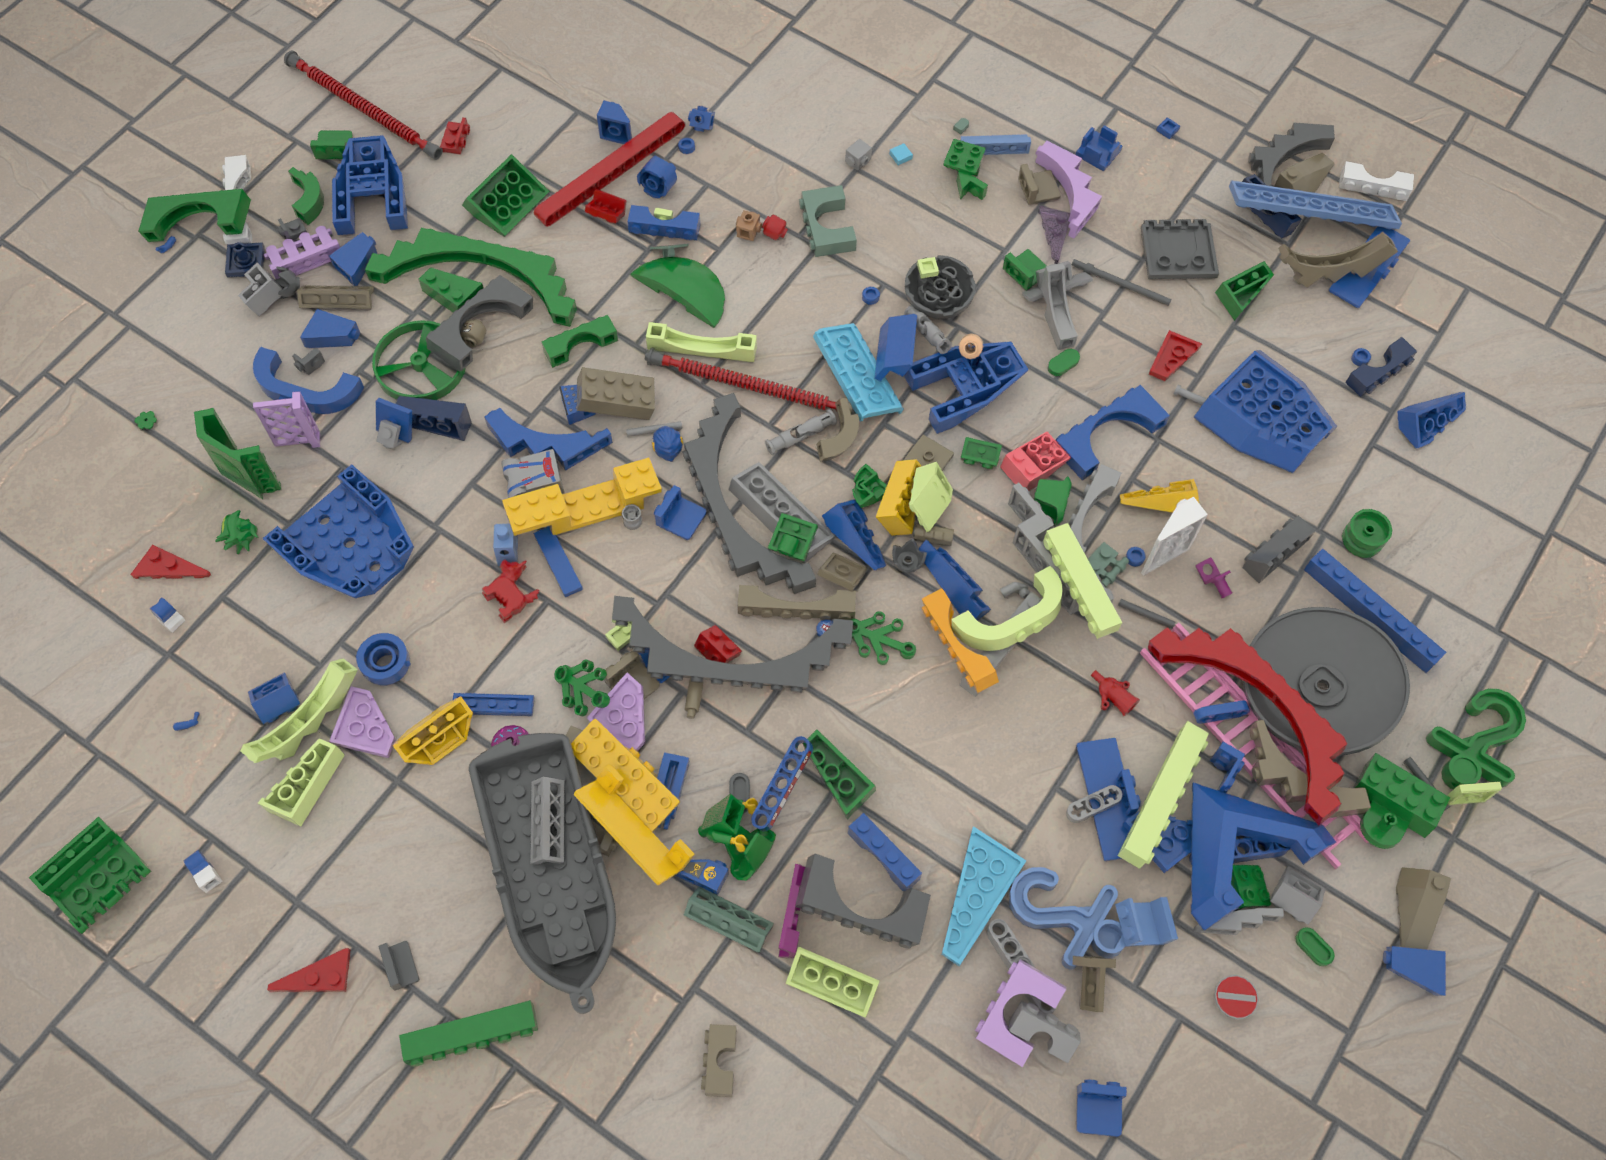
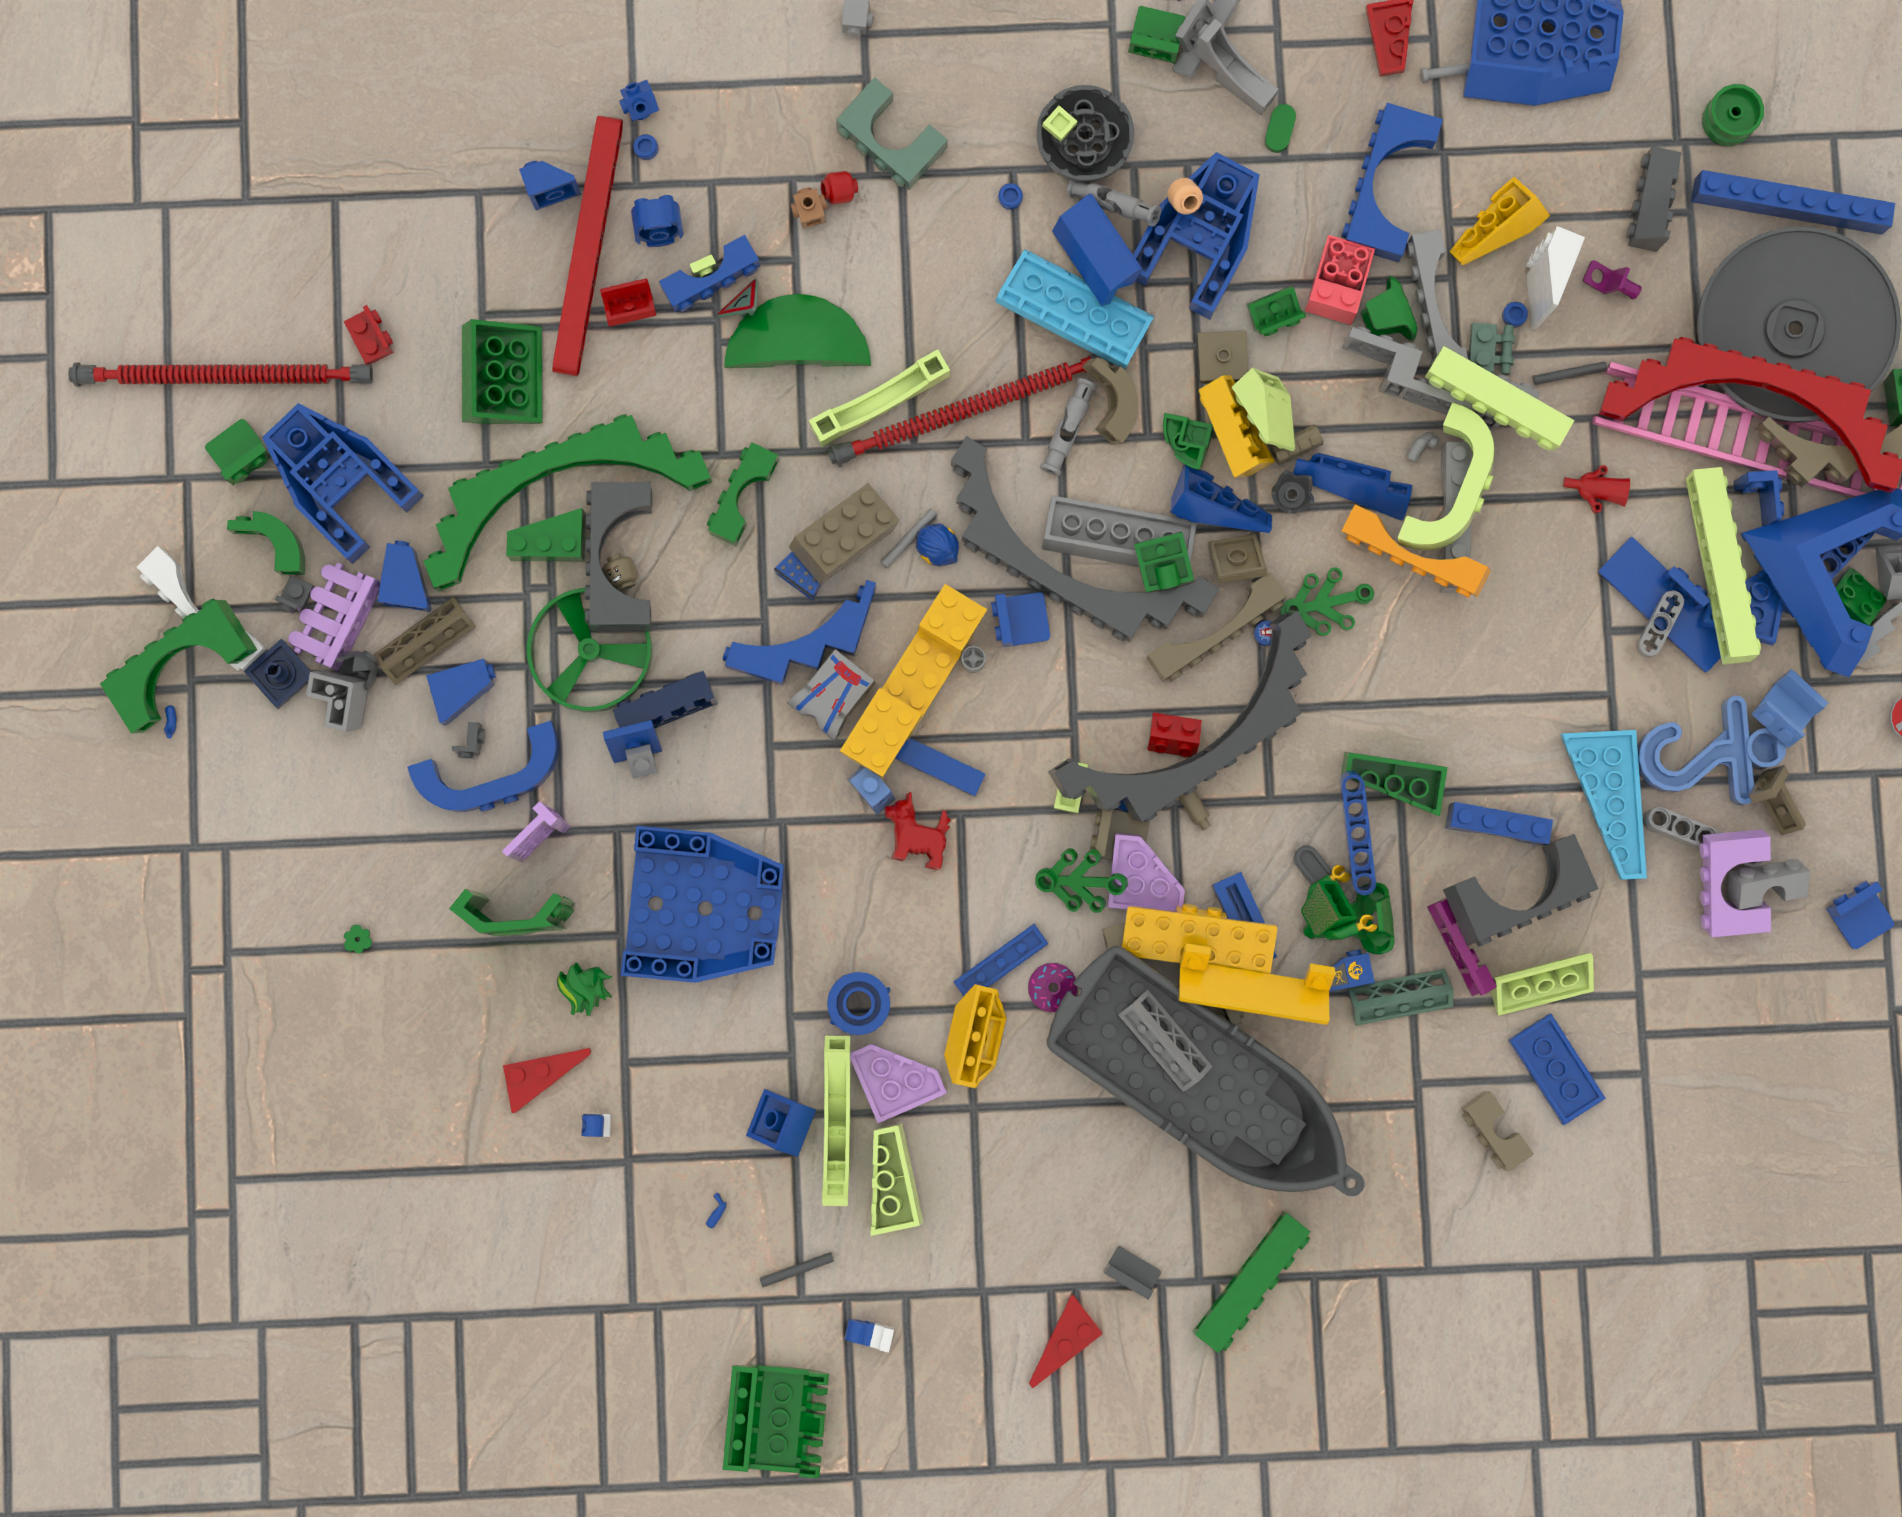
camera: 40 degrees left, 20 degrees up
blue beam [1193,700,1250,724] -> none
none -> dark grey bar [759,1252,834,1287]
none -> blue tile [1508,1013,1606,1125]

